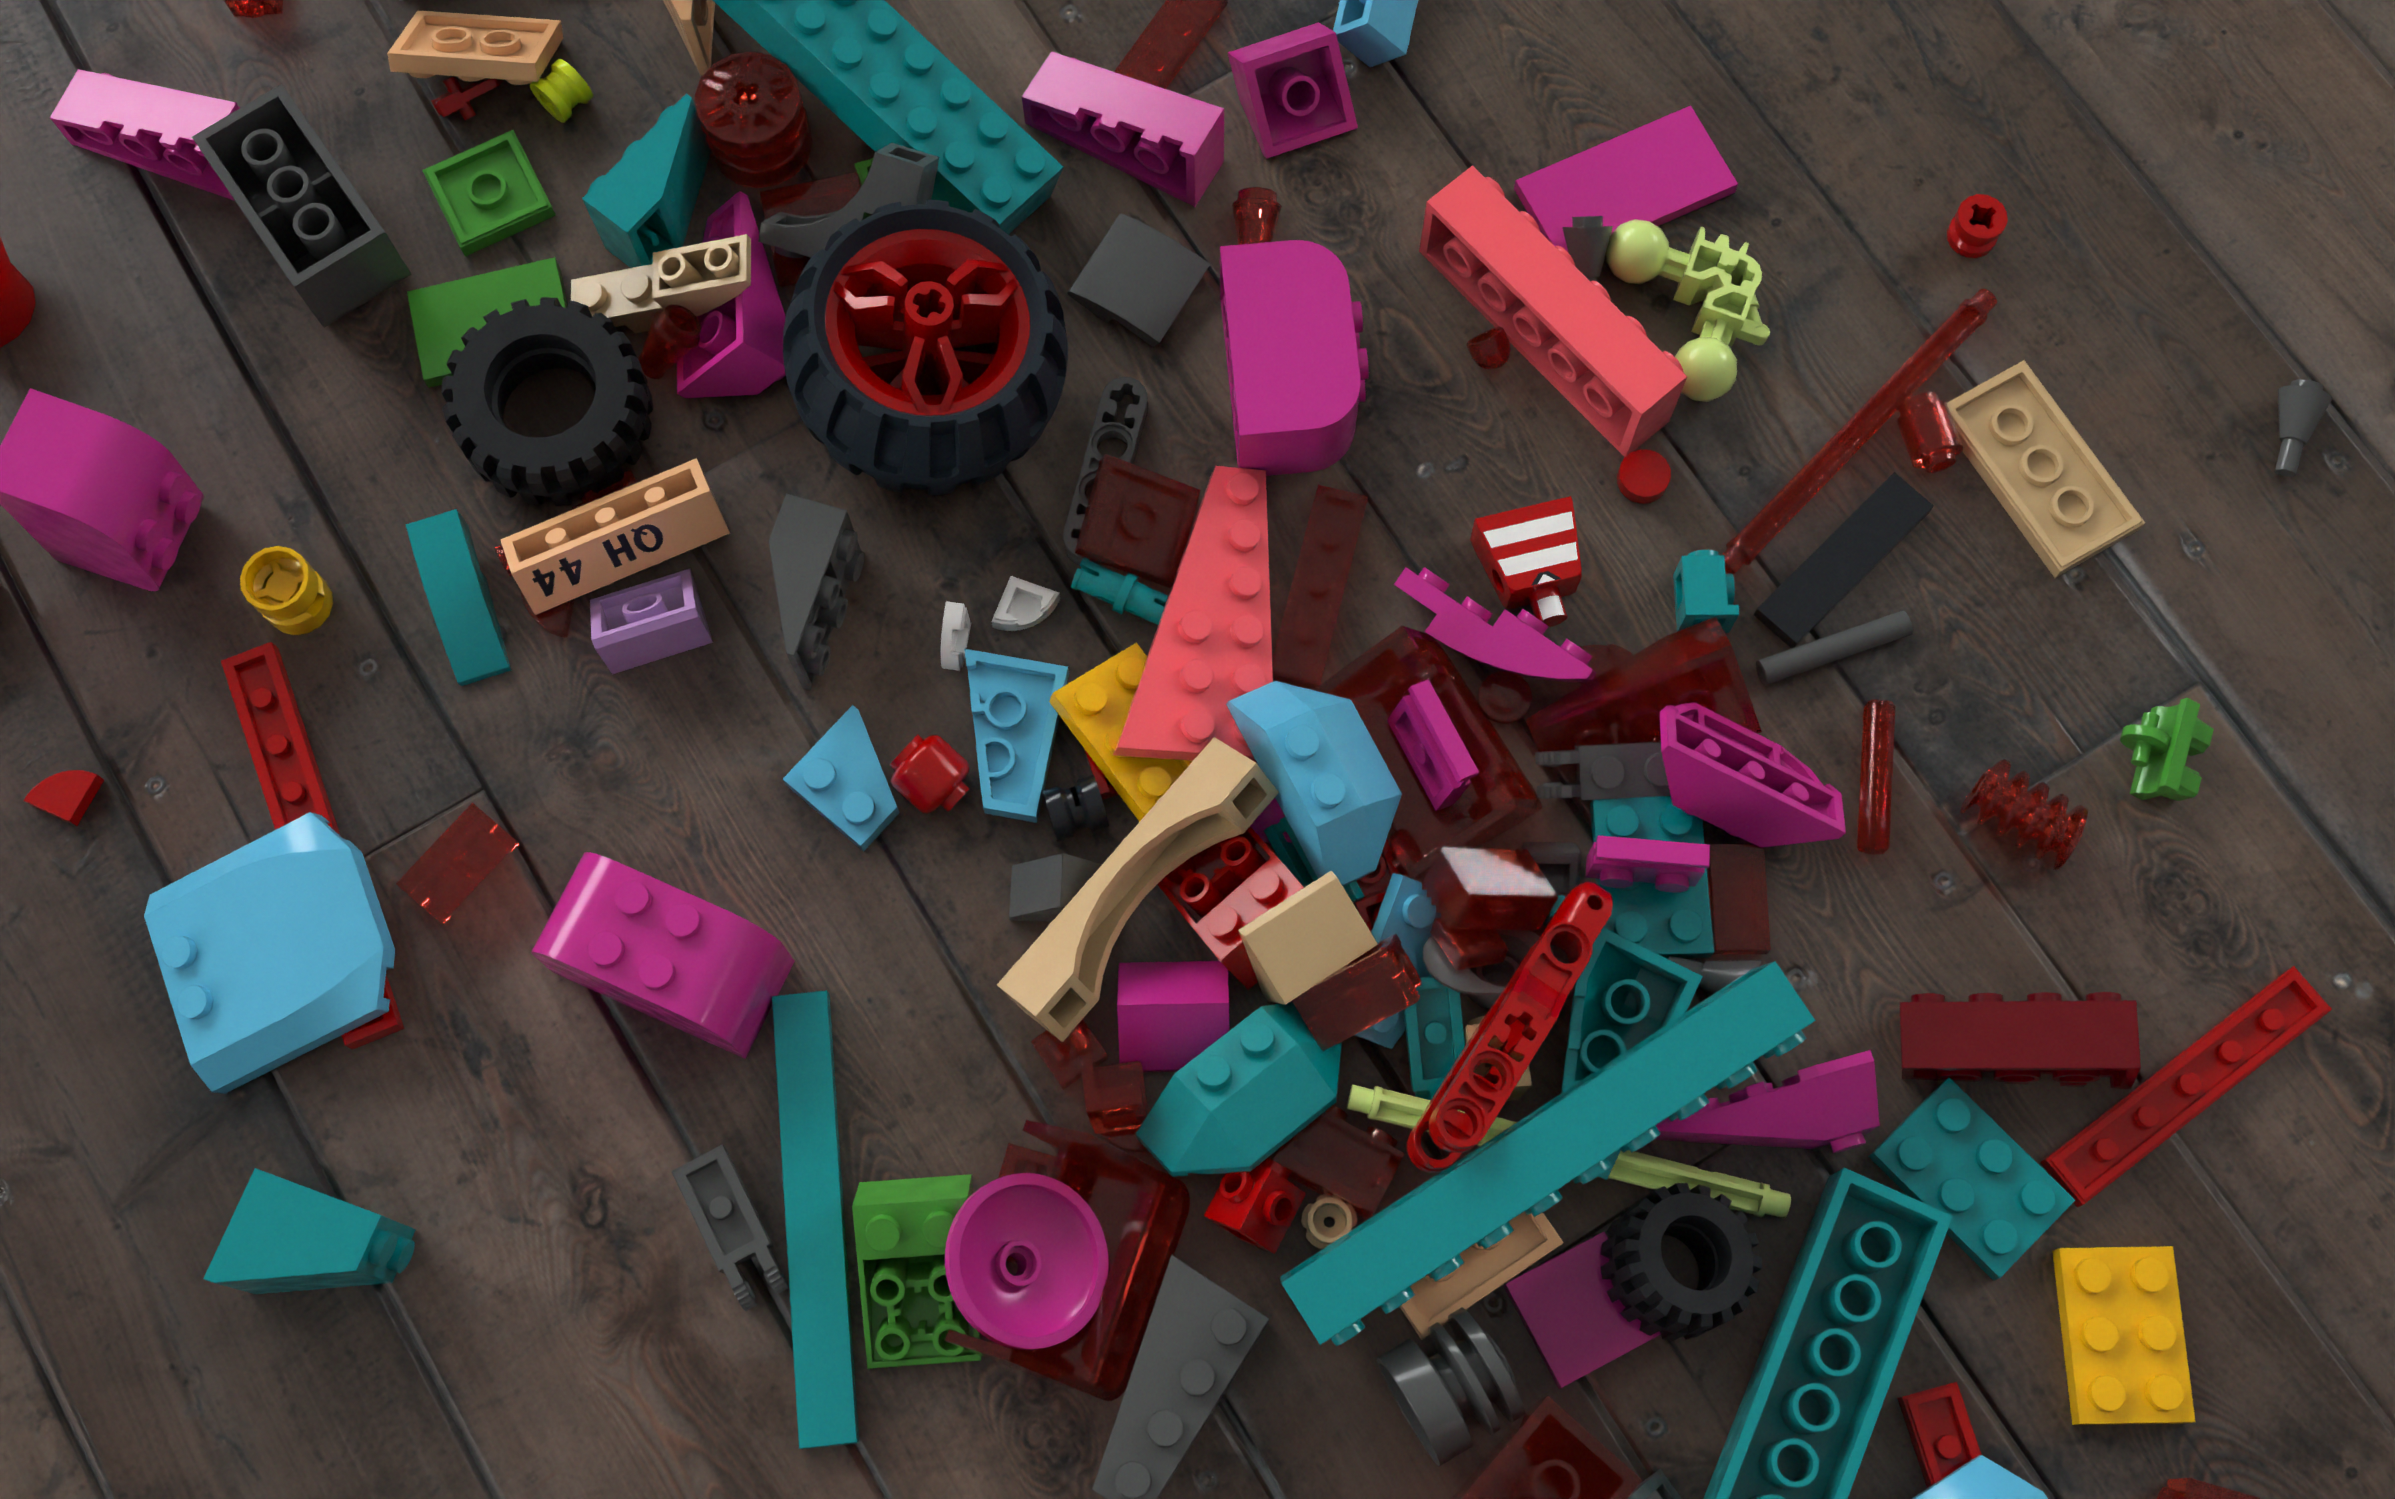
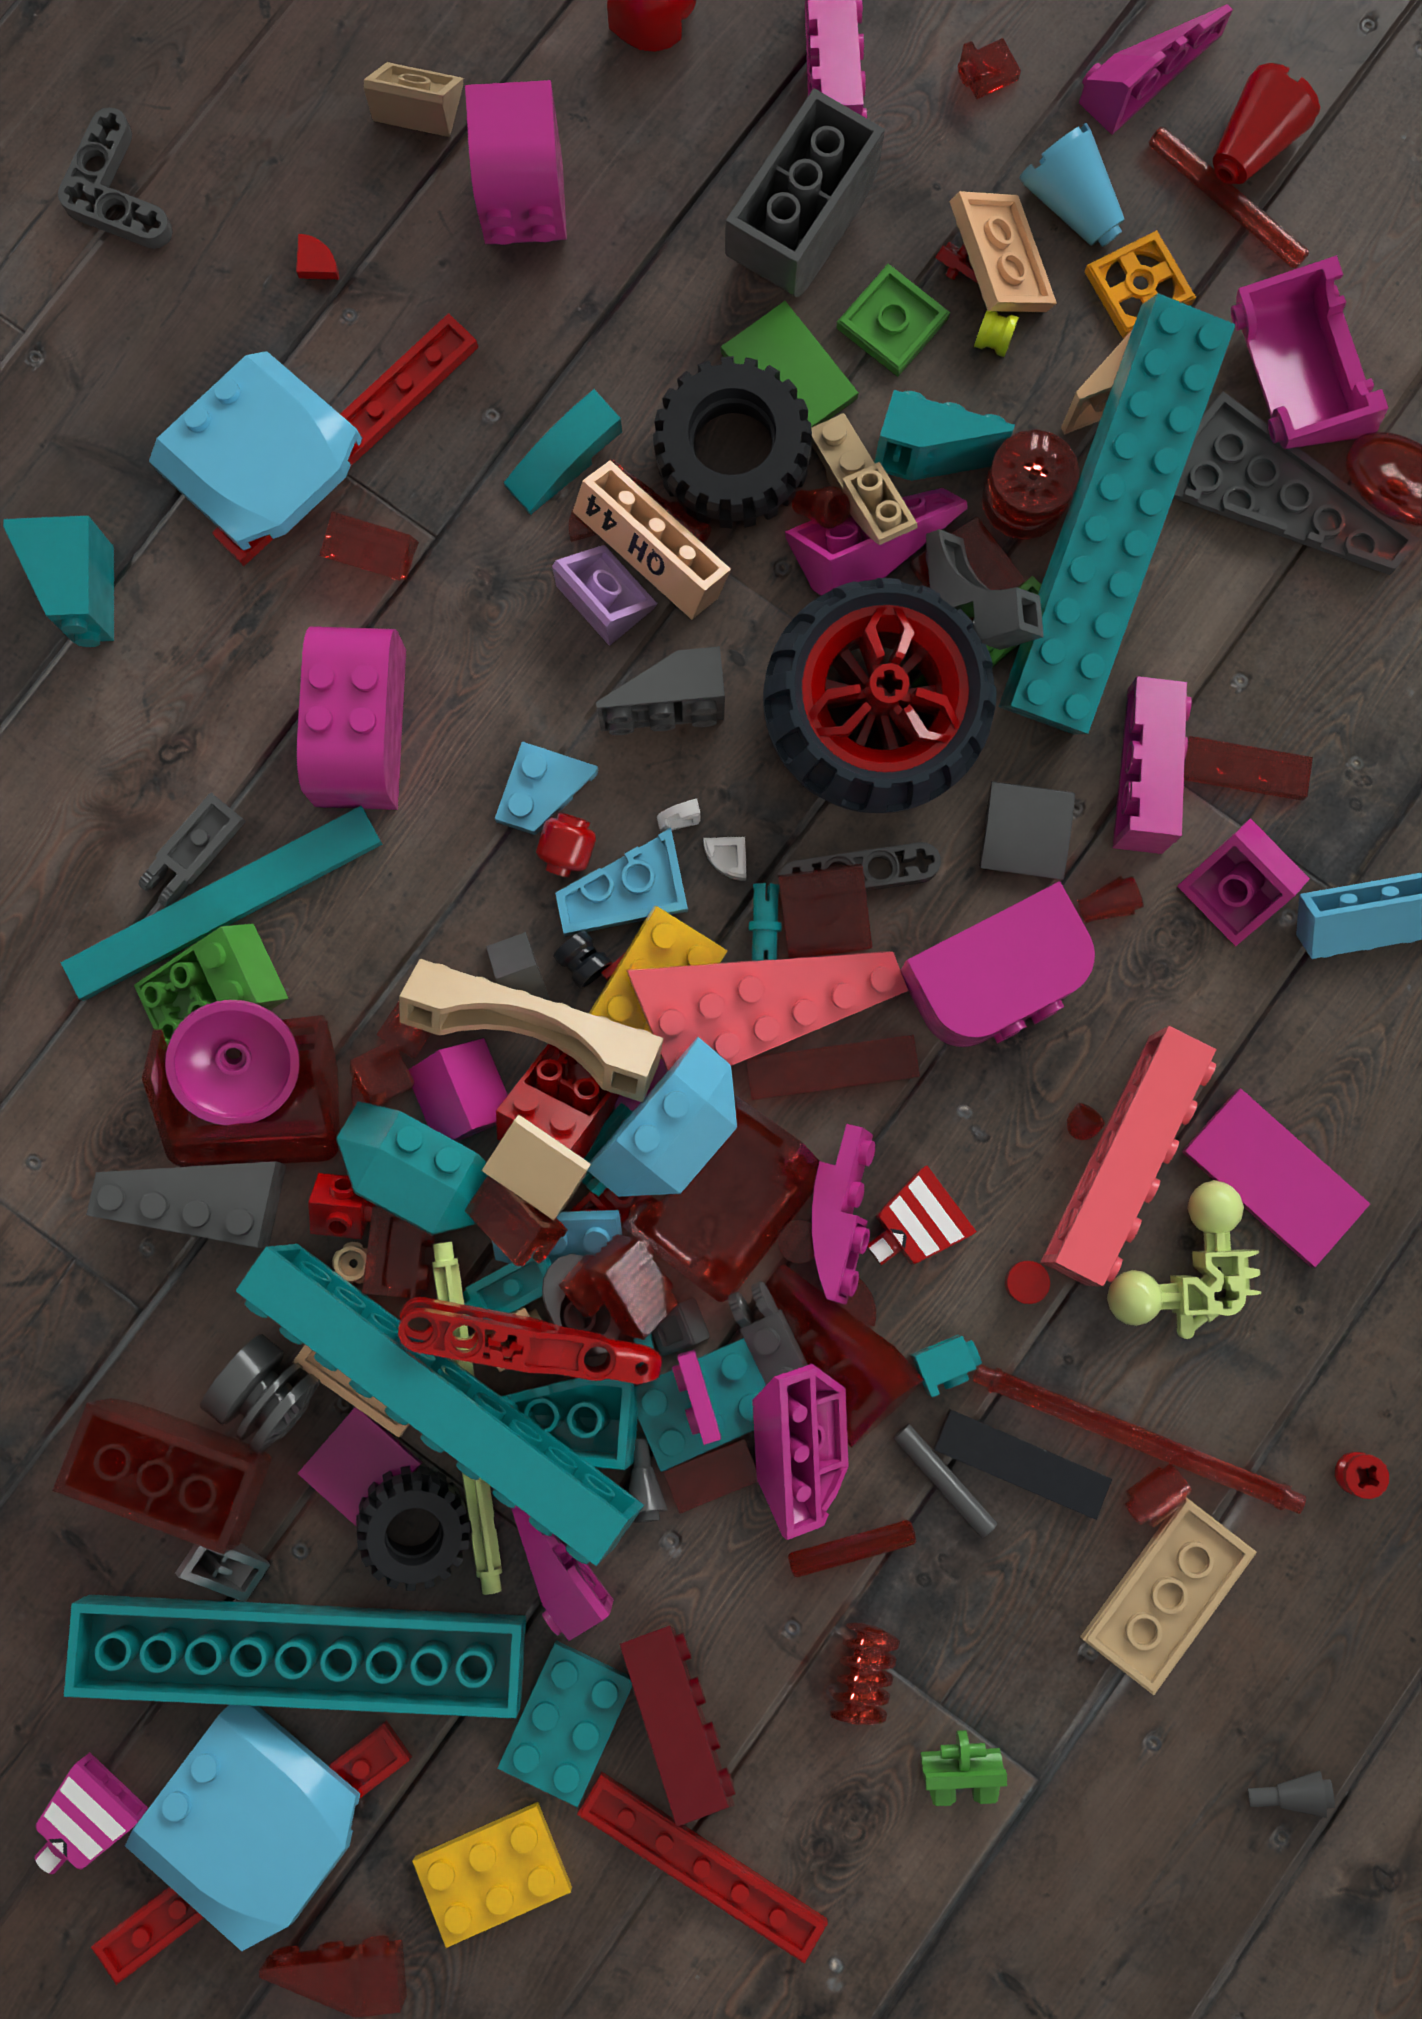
camera: 65 degrees right, 10 degrees up
yellow wheel [240,546,333,635] -> none
dark pink plate [1387,680,1479,811] -> none
dark grey cone [1562,216,1613,281] -> none

